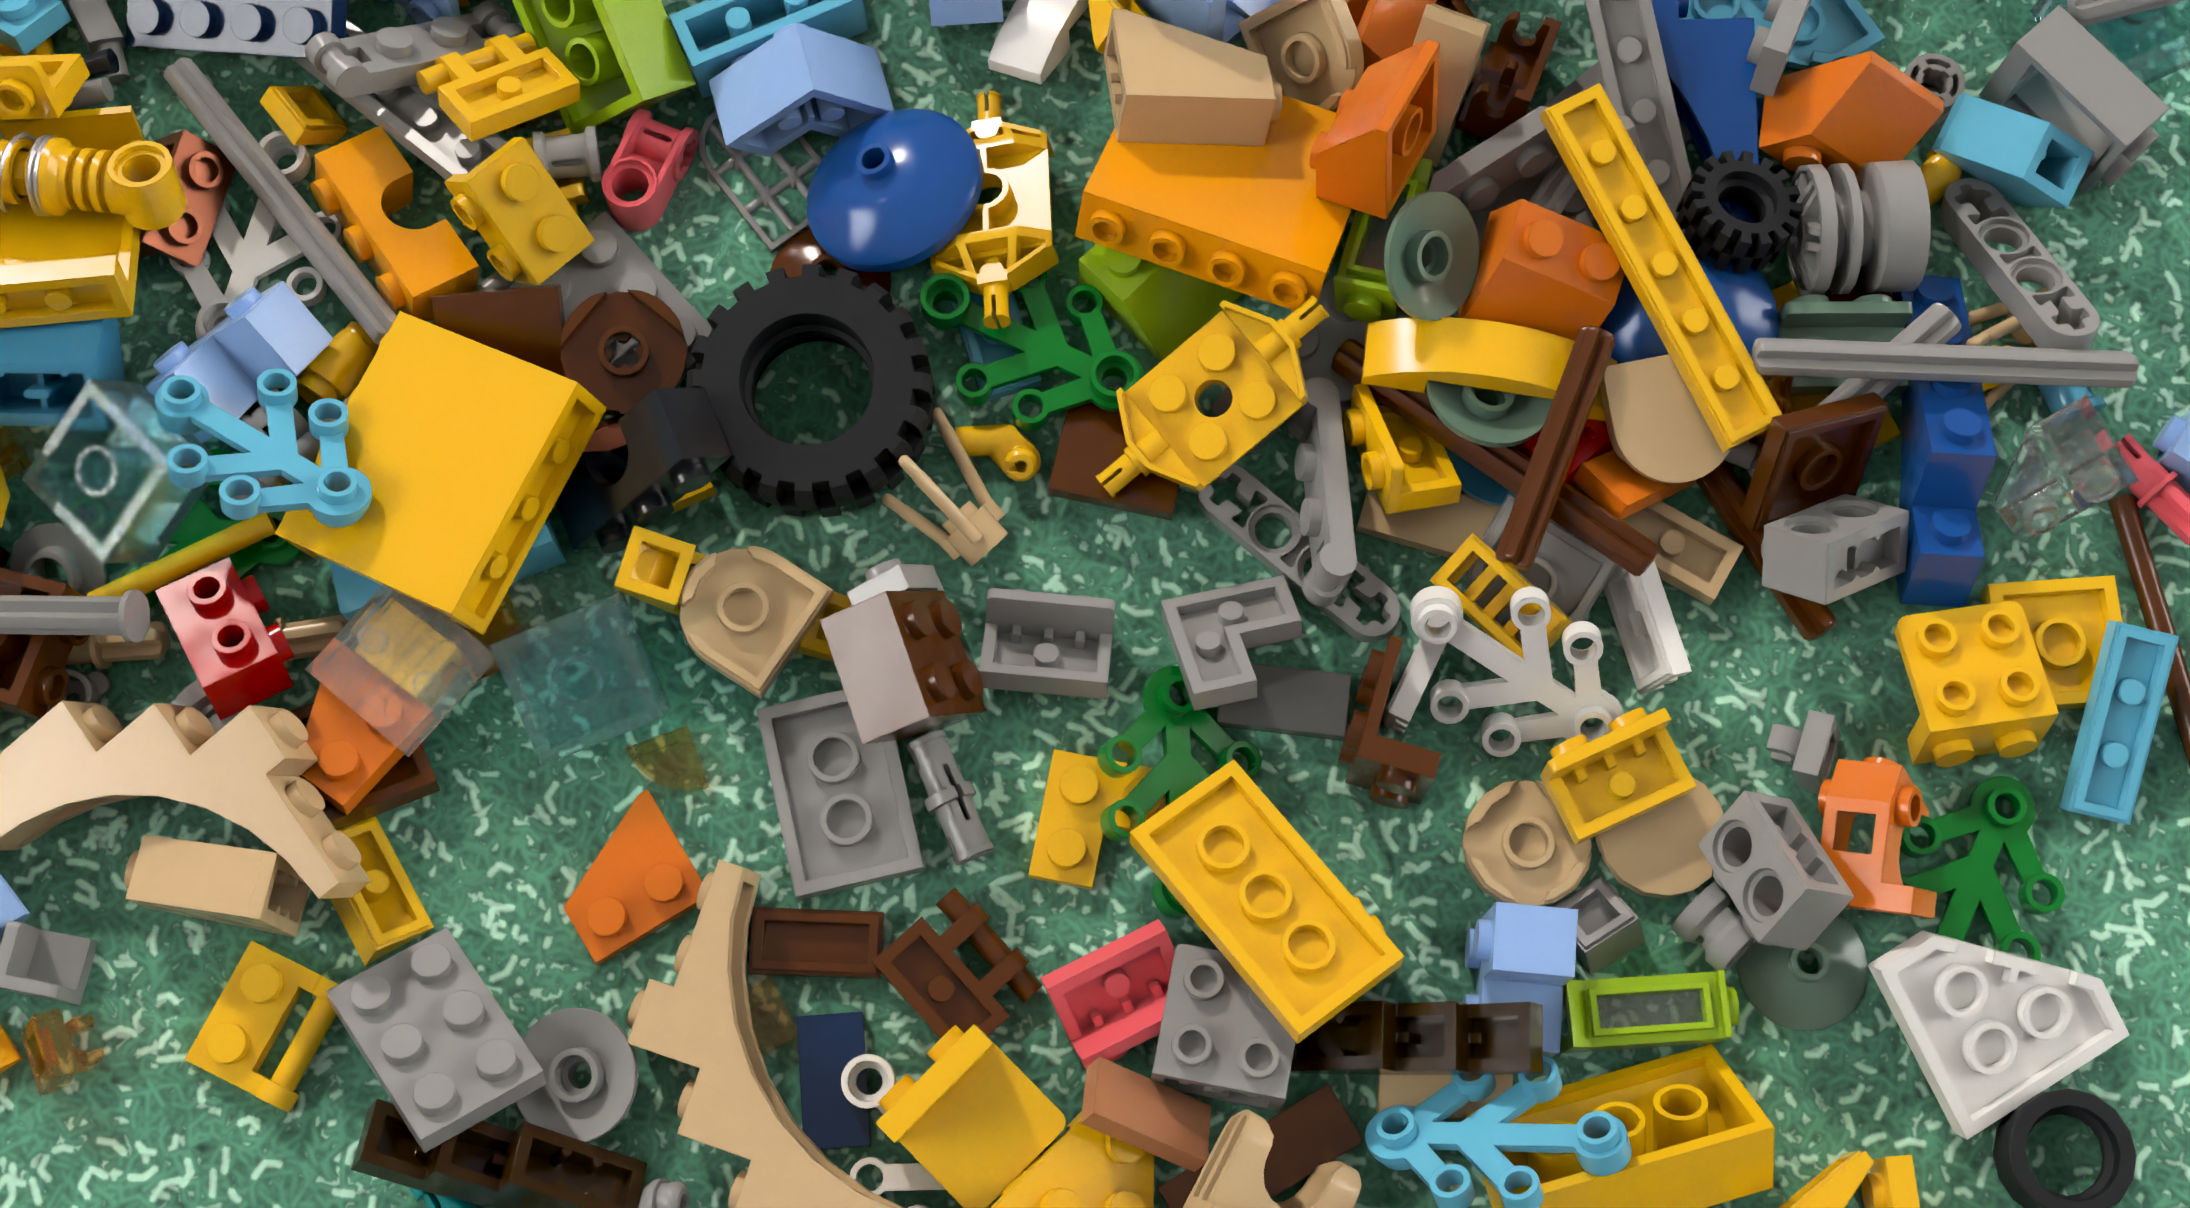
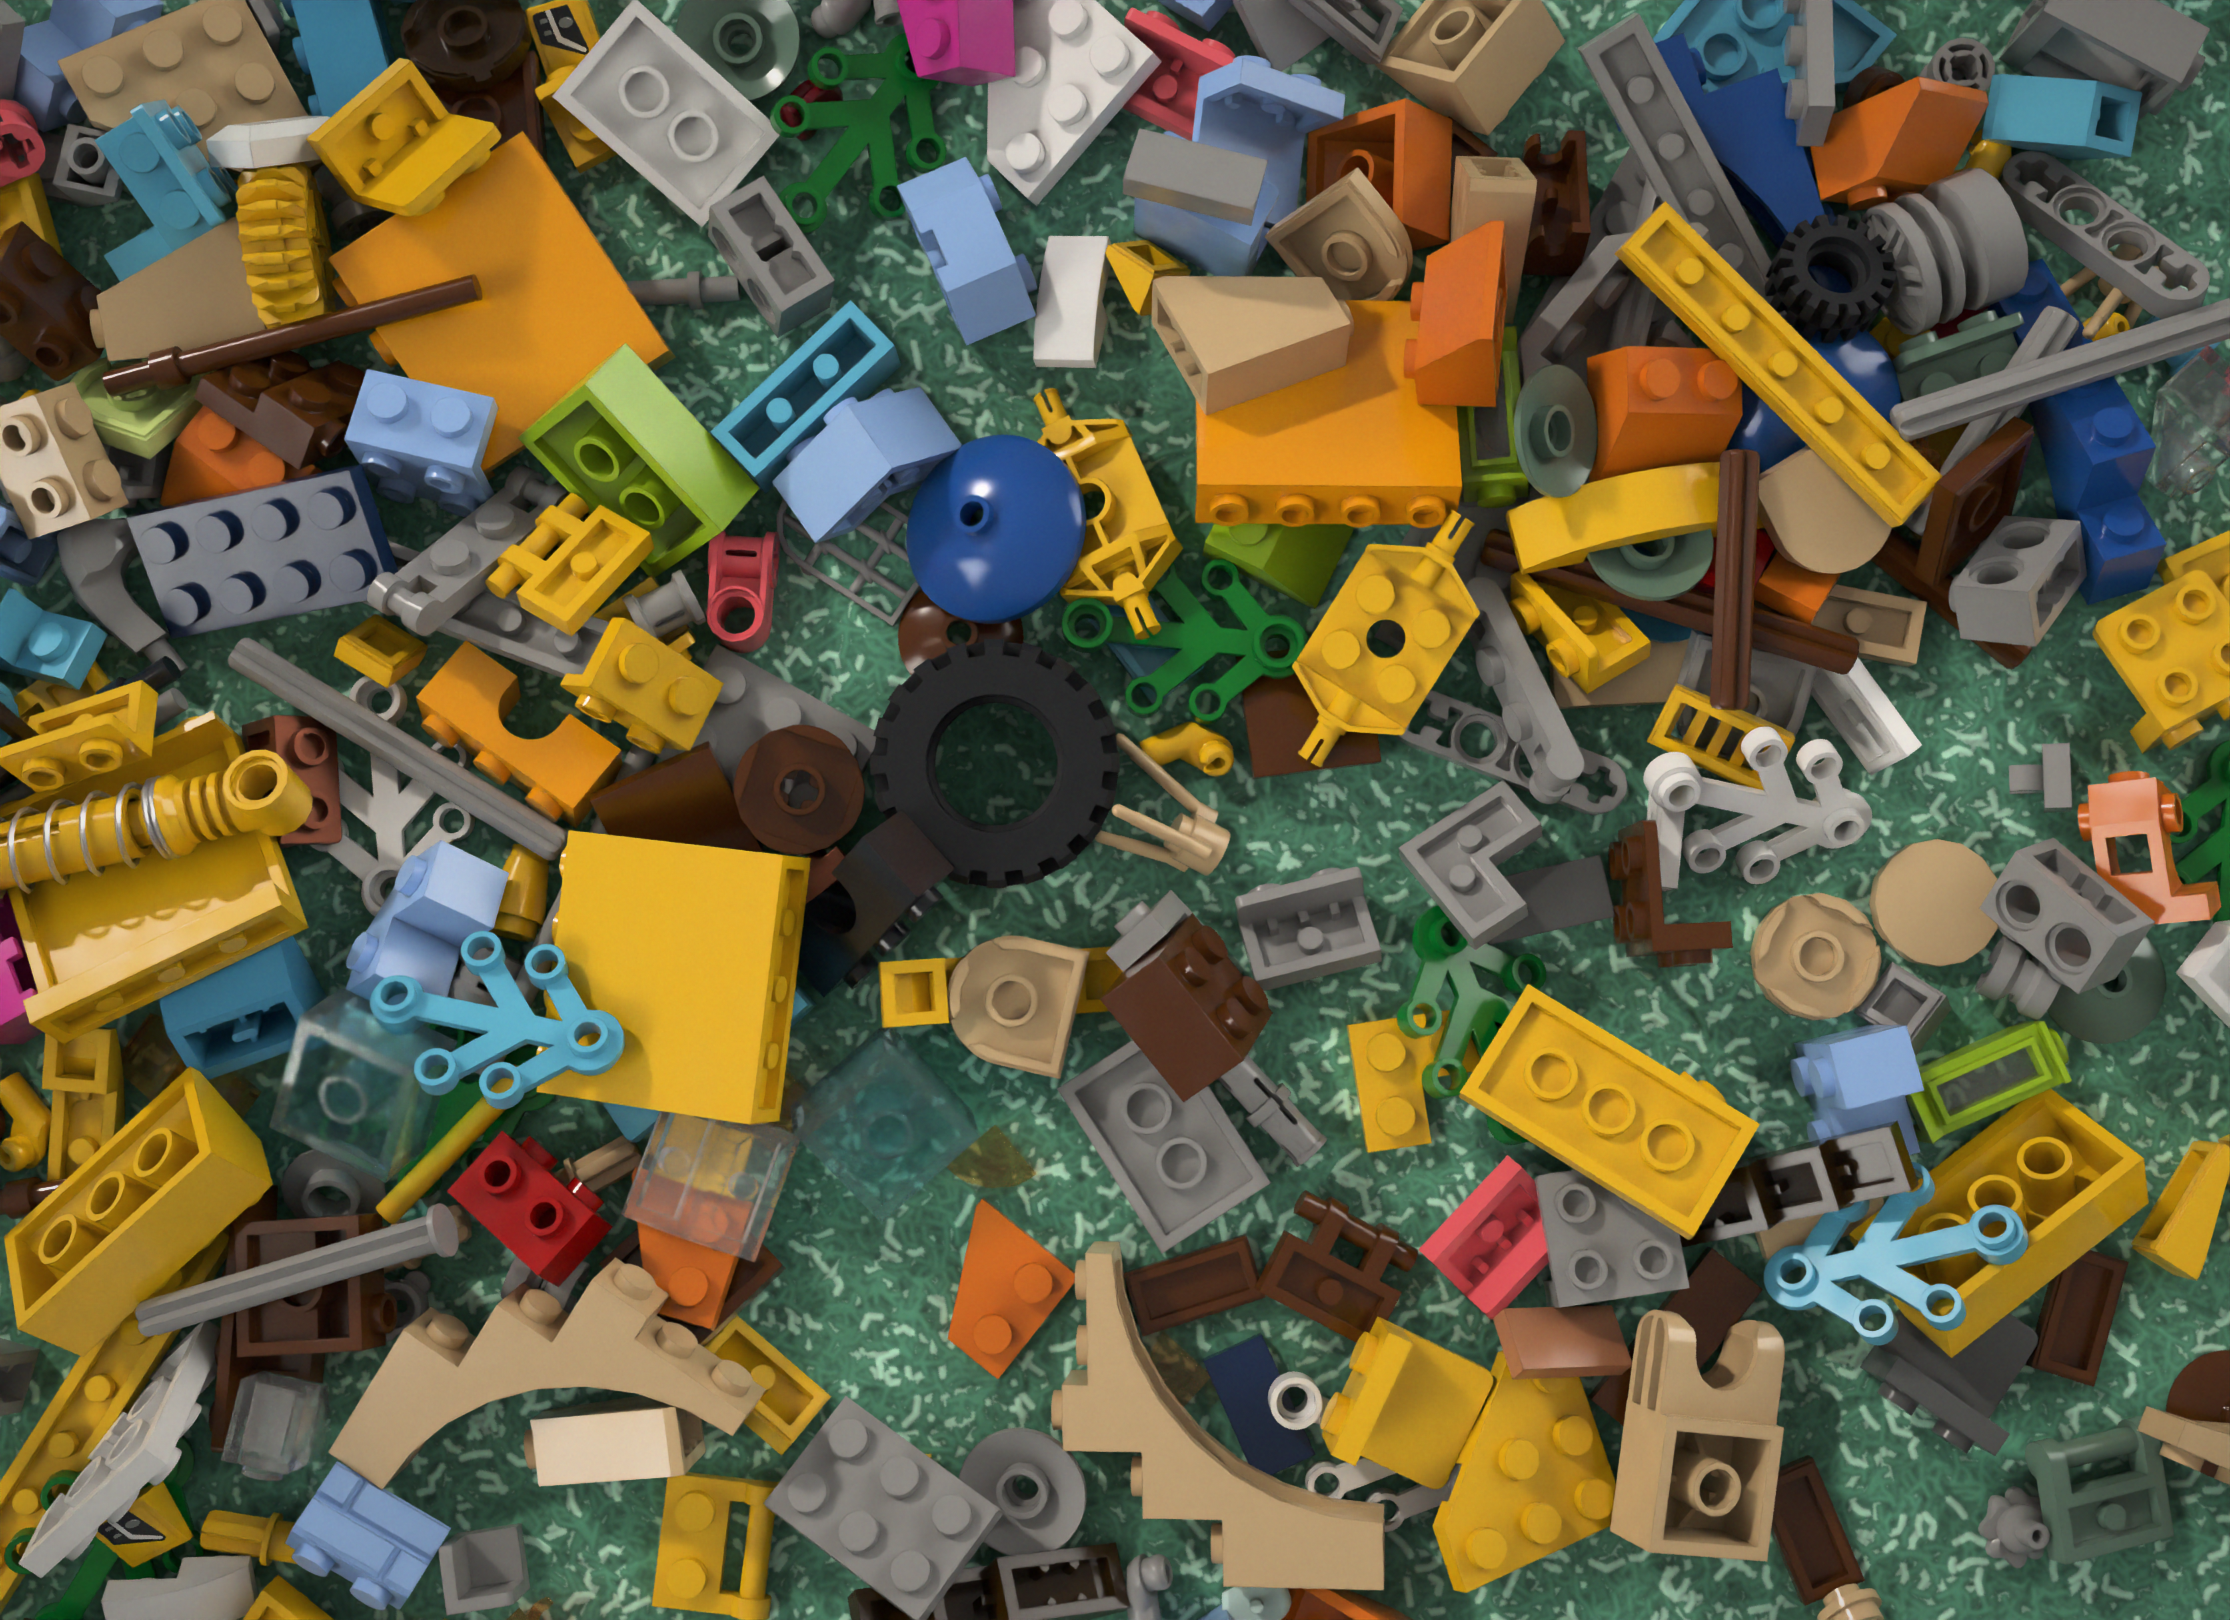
camera: 20 degrees left, 10 degrees up
yellow bracket [1540,707,1697,845] -> none

